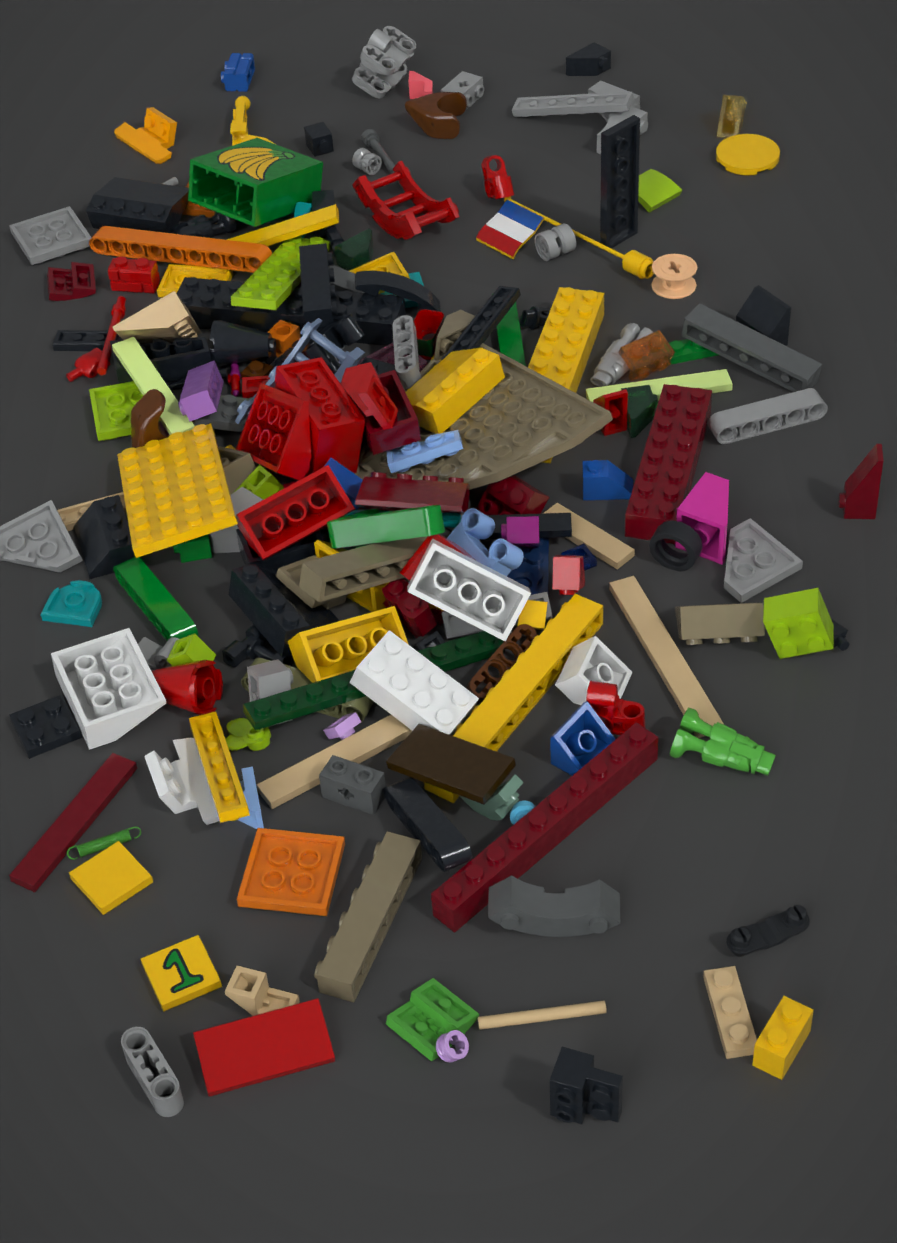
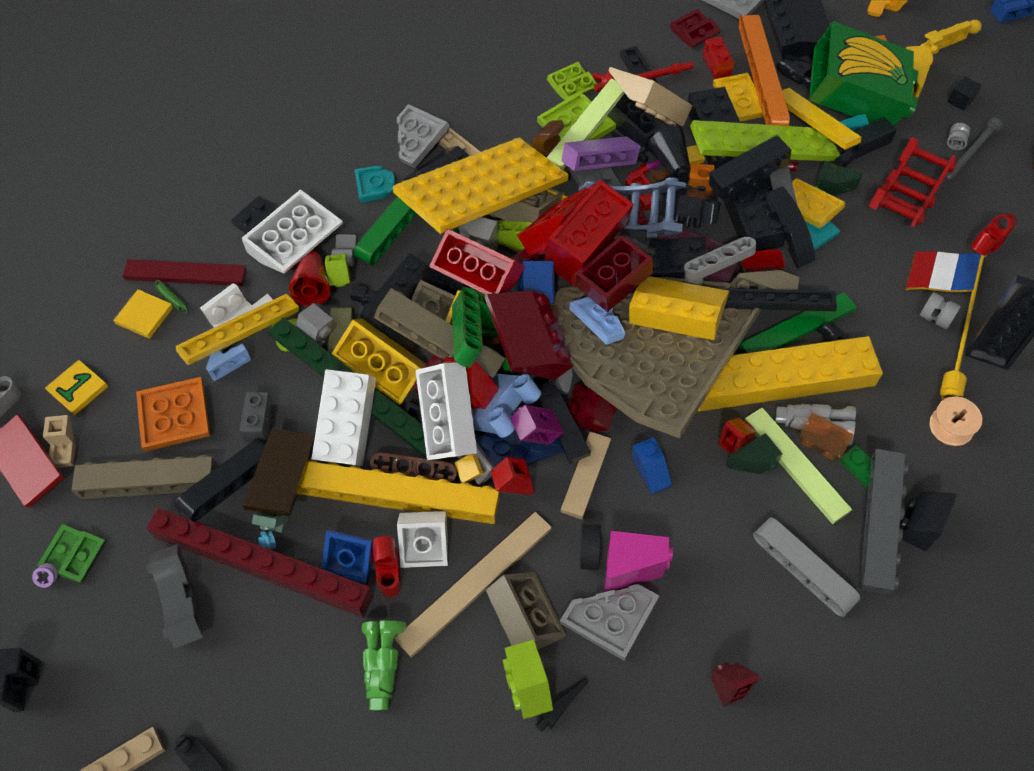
camera: 65 degrees right, 15 degrees up
tan tile [257,715,412,809] -> none
lavender plate [323,712,361,740] -> none
red piece [340,362,398,430] -> none
tan bar [478,1000,607,1030] -> none
clear blue tile [561,544,597,571] -> none
dark red brick [625,384,712,544] -> none
none -> lime slope [547,62,597,100]

